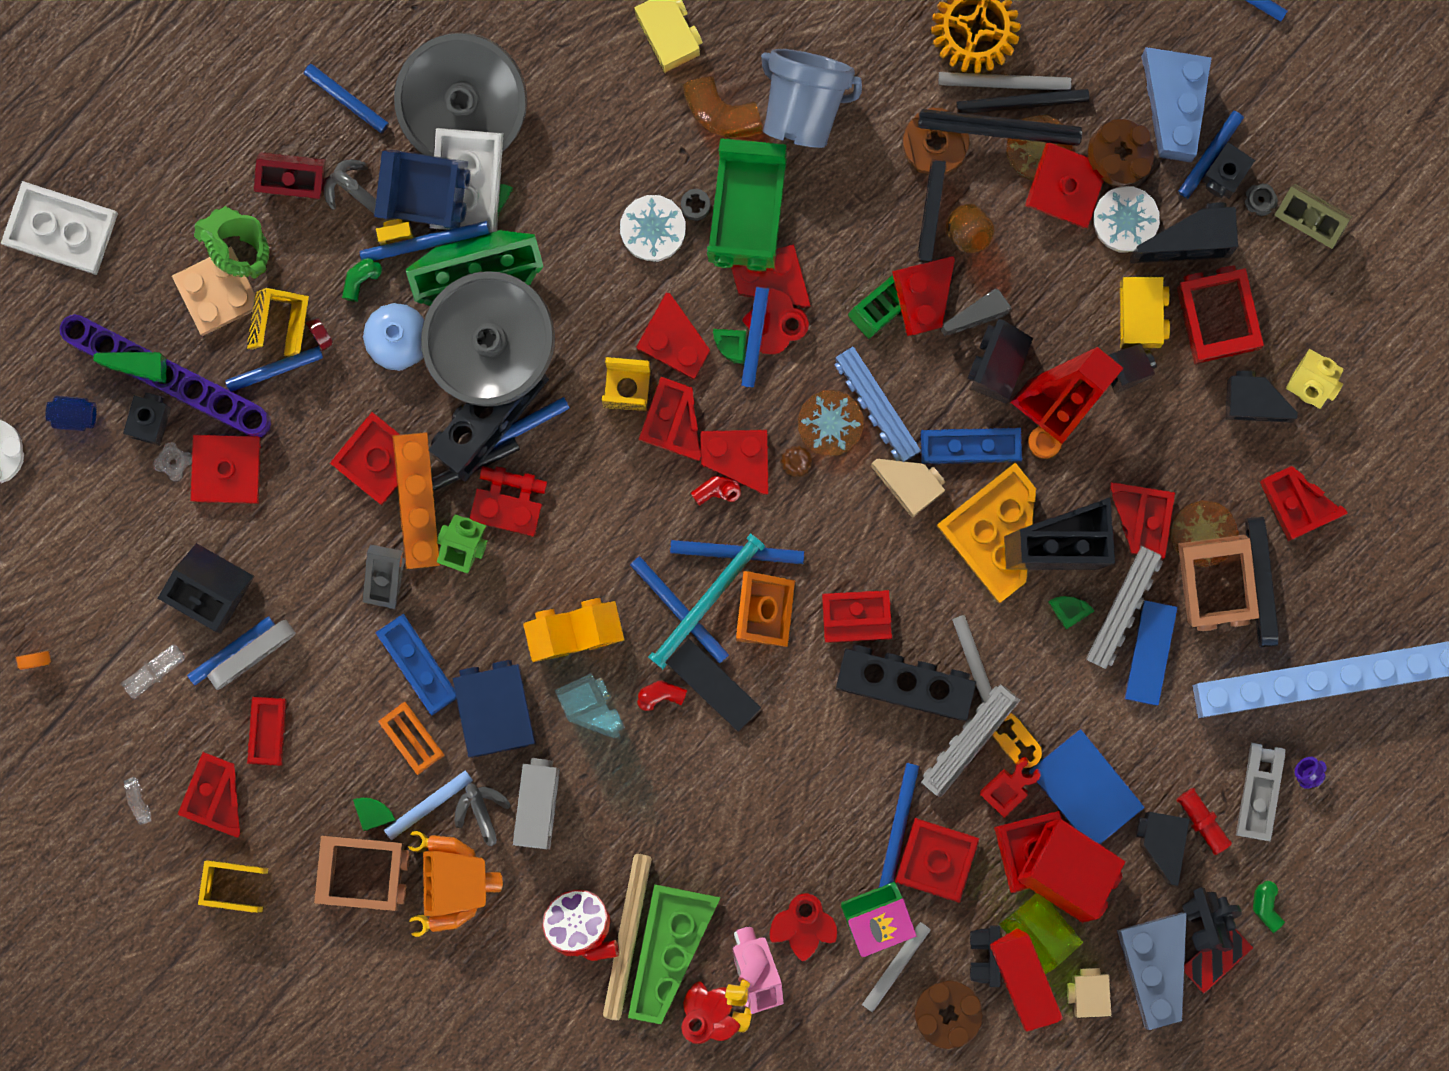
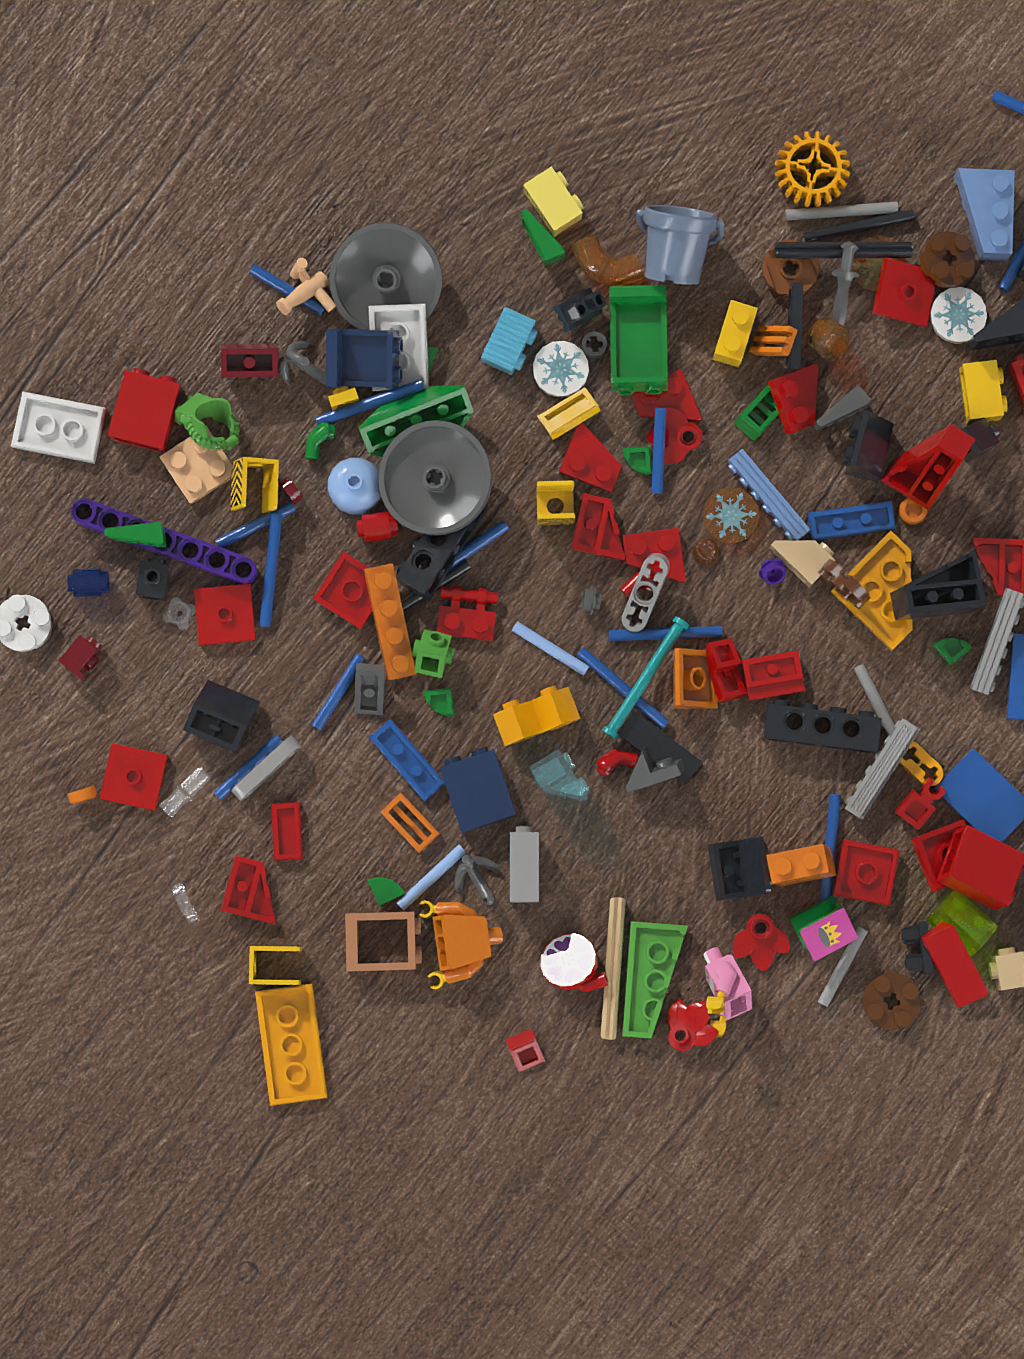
camera: 10 degrees left, 0 degrees up
none -> dark red brick [58,635,102,681]
none -> red plate [99,743,168,811]
none -> red brick [108,368,183,453]
none -> light orange tile [255,983,328,1106]
none -> blue bar [259,513,282,627]
none -> light nougat piece [276,258,337,315]
none -> blue bar [311,653,366,731]
none -> red brick [356,511,398,542]
none -> green tile [423,688,455,717]
none -> medium azure brick [481,307,538,375]
none -> red slope [506,1029,545,1072]
none -> light blue piece [512,621,590,676]
none -> green slope [520,209,566,267]
none -> yellow tile [537,387,601,440]
none -> black hips [553,287,606,333]
none -> dark grey plate [581,587,601,615]
none -> light grey beam [622,553,670,632]
none -> dark grey slope [626,747,685,793]
none -> red slope [706,638,747,703]
none -> black bracket [708,836,772,901]
none -> yellow brick [712,300,758,368]
none -> orange tile [749,326,798,356]
none -> dark purple plate [759,558,786,585]
none -> orange brick [766,844,837,887]
none -> reddish brown plate [818,559,871,609]
none -> dark grey sword [832,242,859,337]

